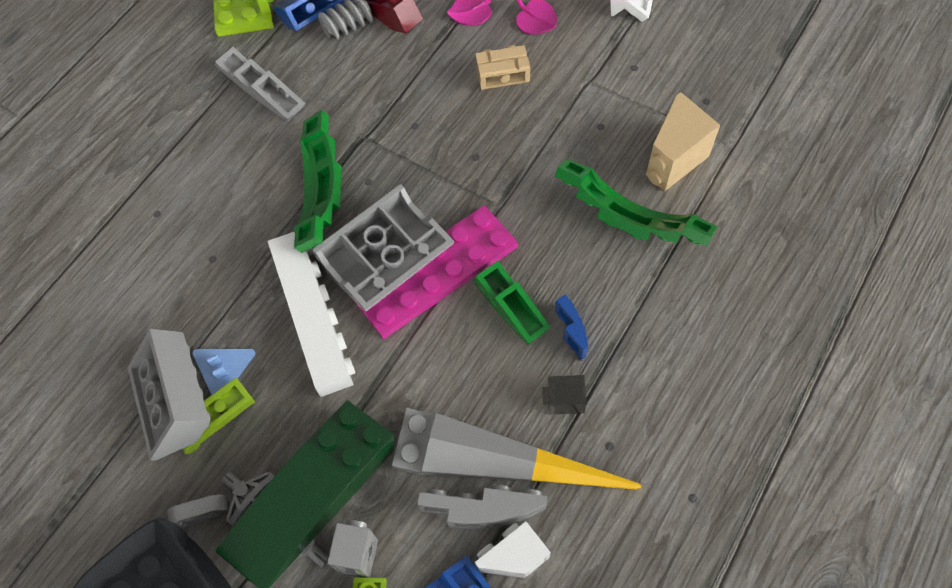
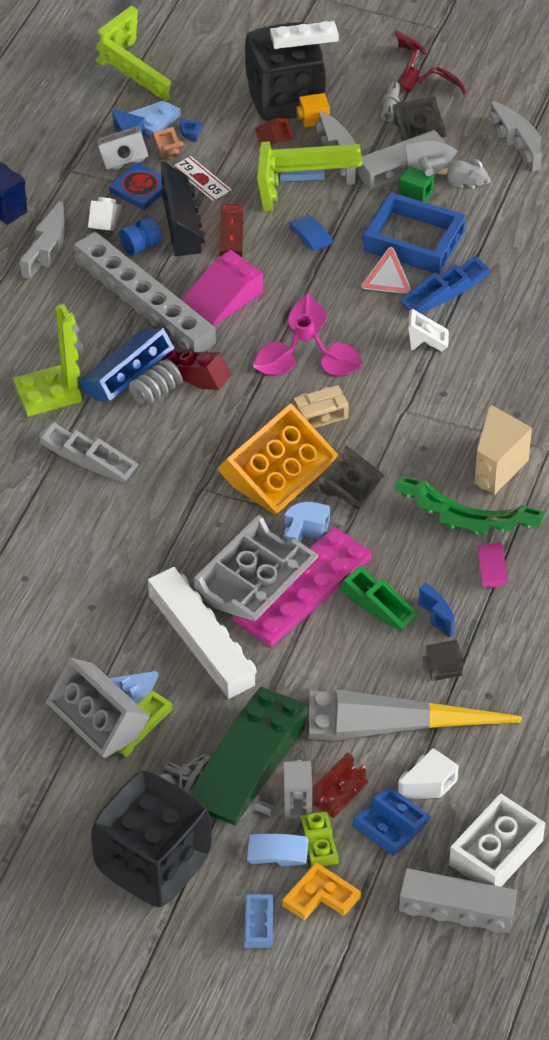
camera: 15 degrees left, 15 degrees down
green piece [293,110,342,253] -> none
light grey slope [417,485,548,529] -> none
none -> light orange slope [217,403,340,515]
none -> light blue brick [283,502,330,543]
none -> clear red hinge [313,753,368,818]
none -> clear smoke slope [318,445,385,510]
none -> dark pink slope [477,542,508,587]

